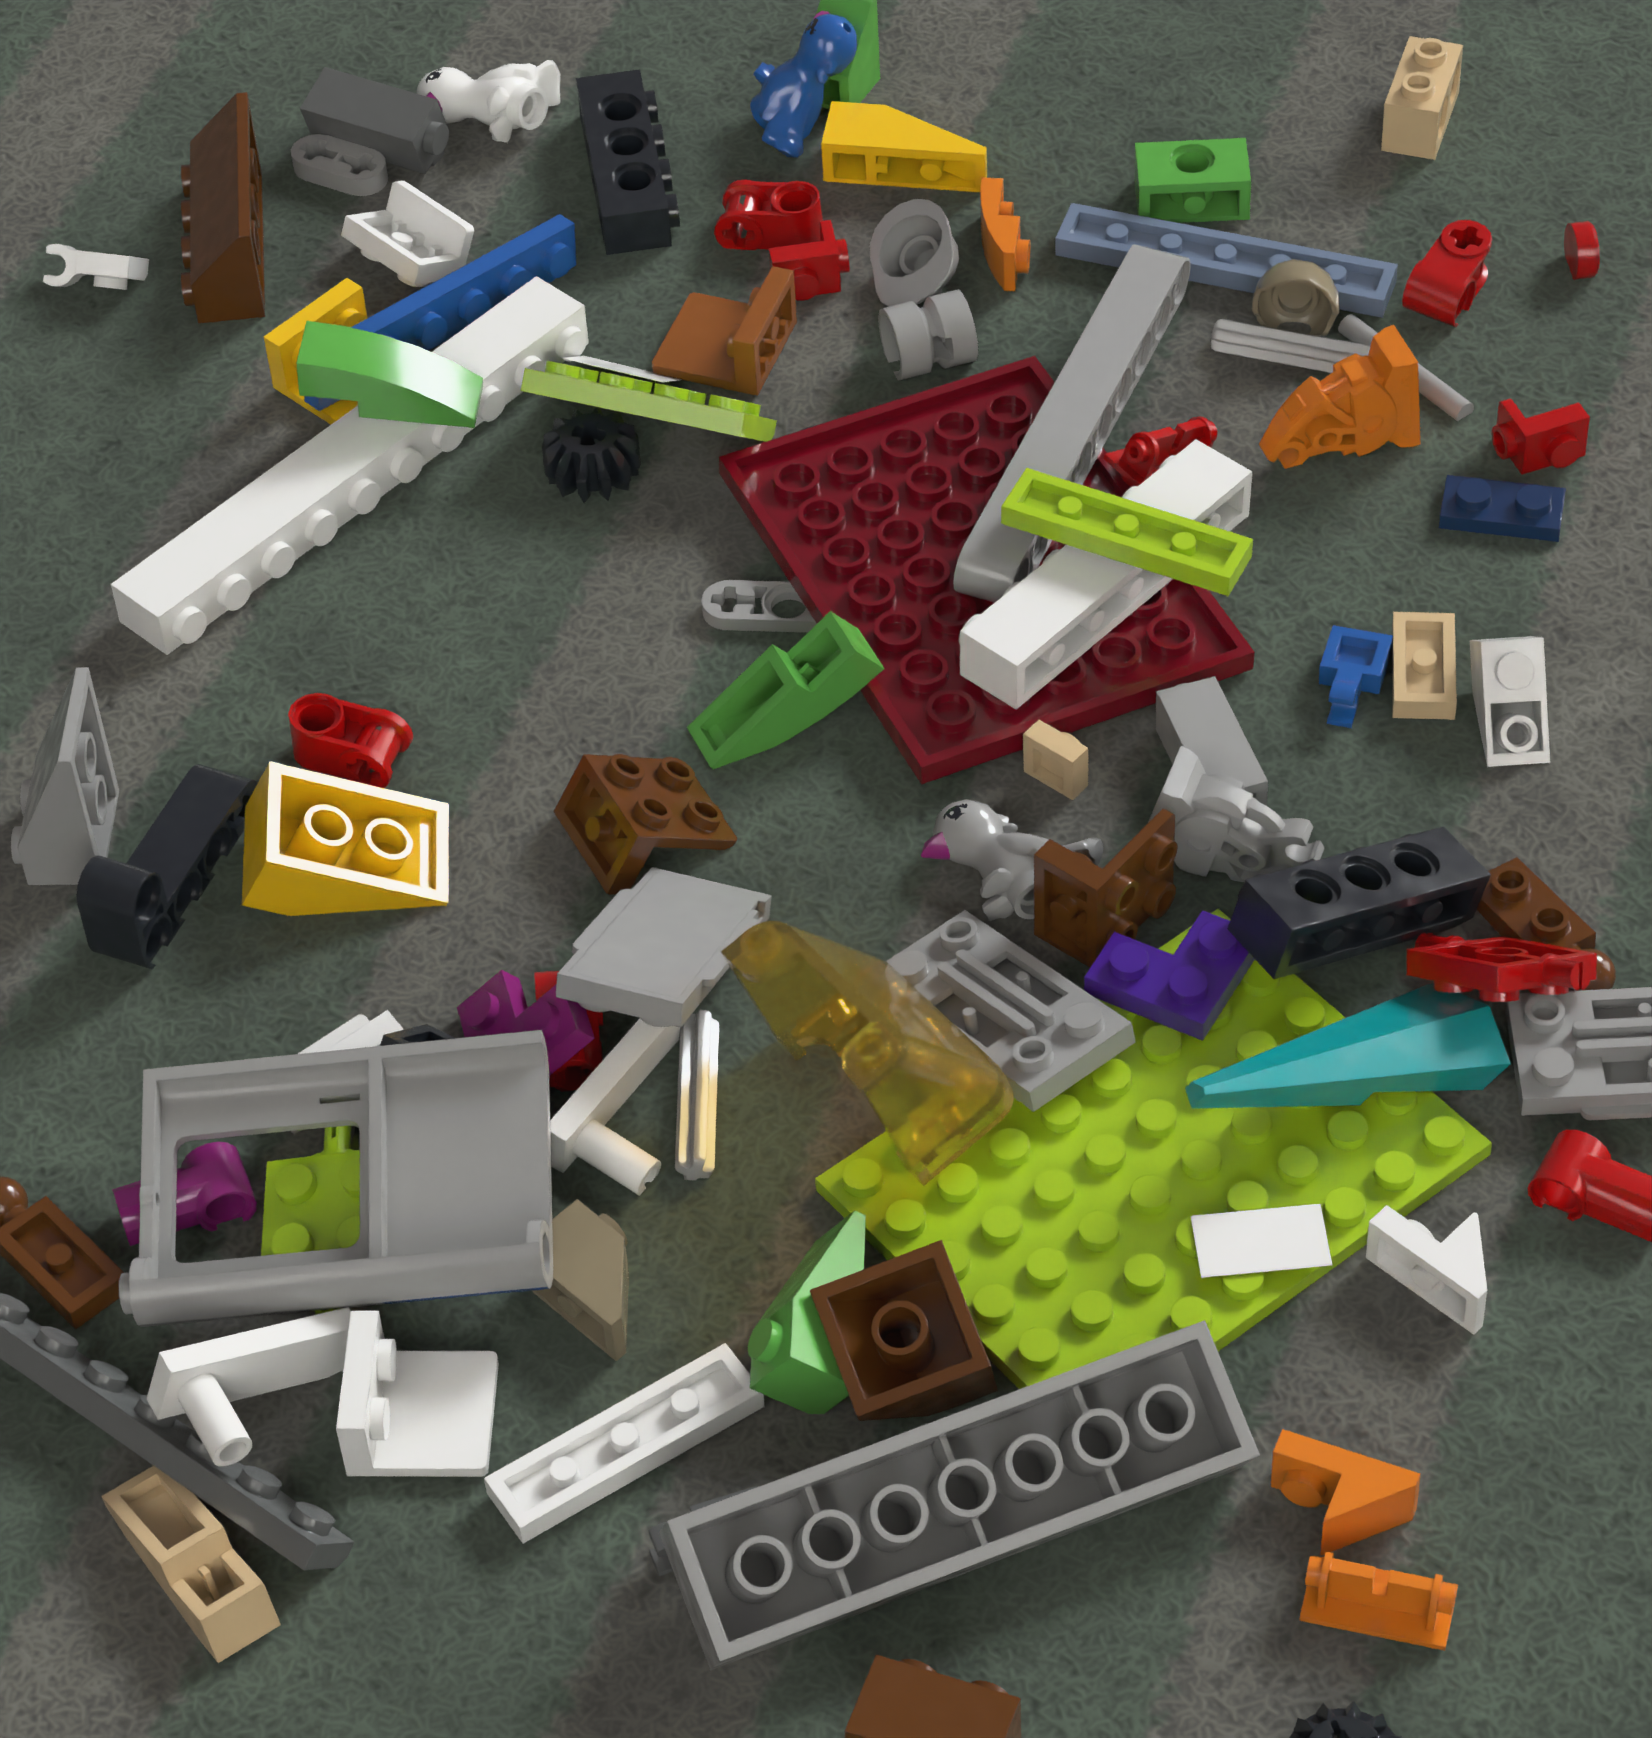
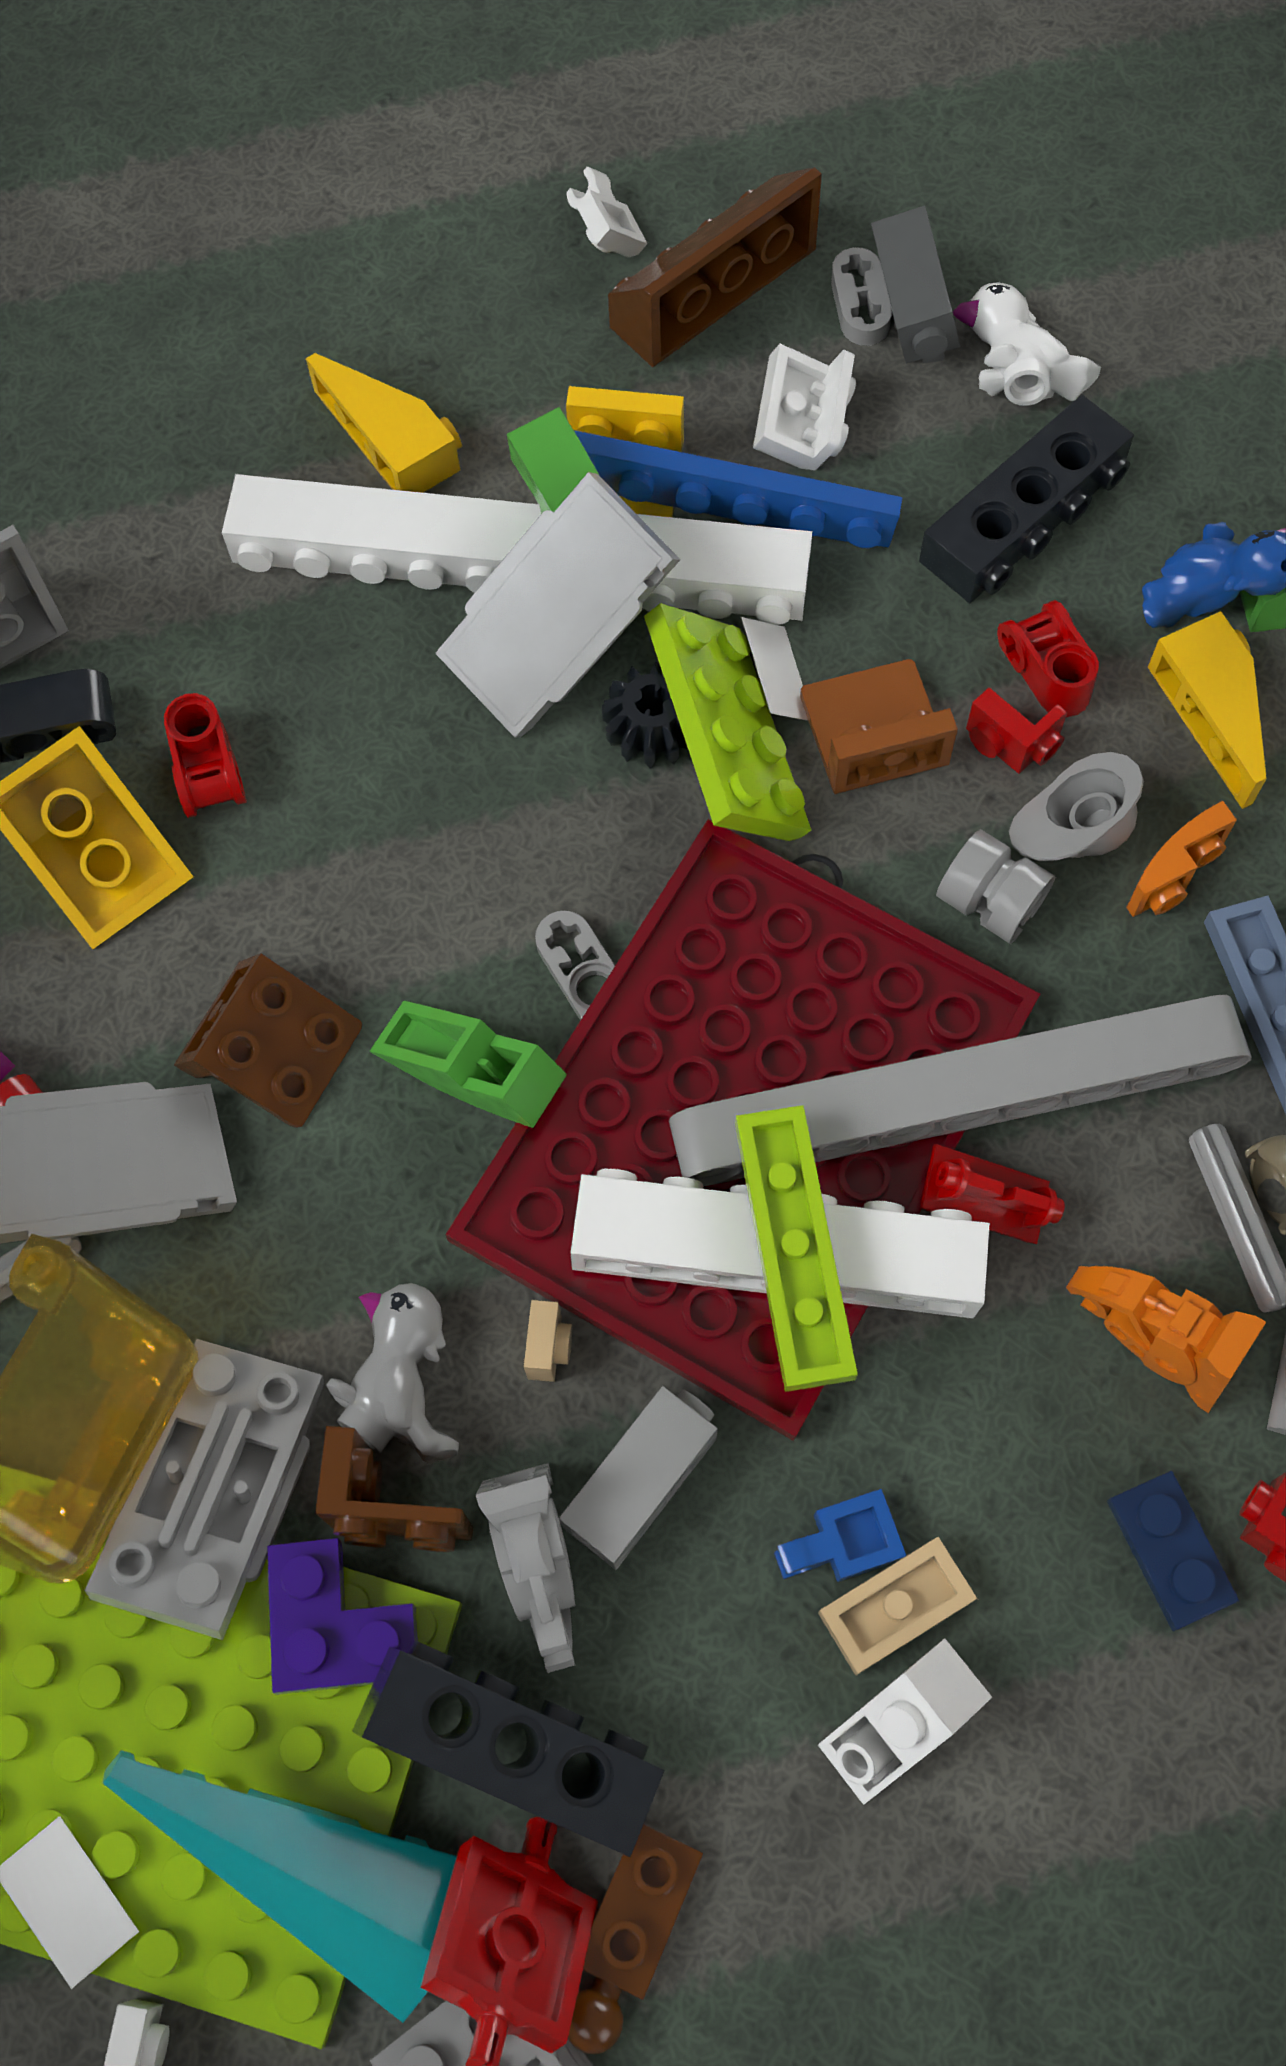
camera: 55 degrees right, 20 degrees up
none -> yellow slope [306,353,462,493]
none -> light grey piece [435,472,680,738]

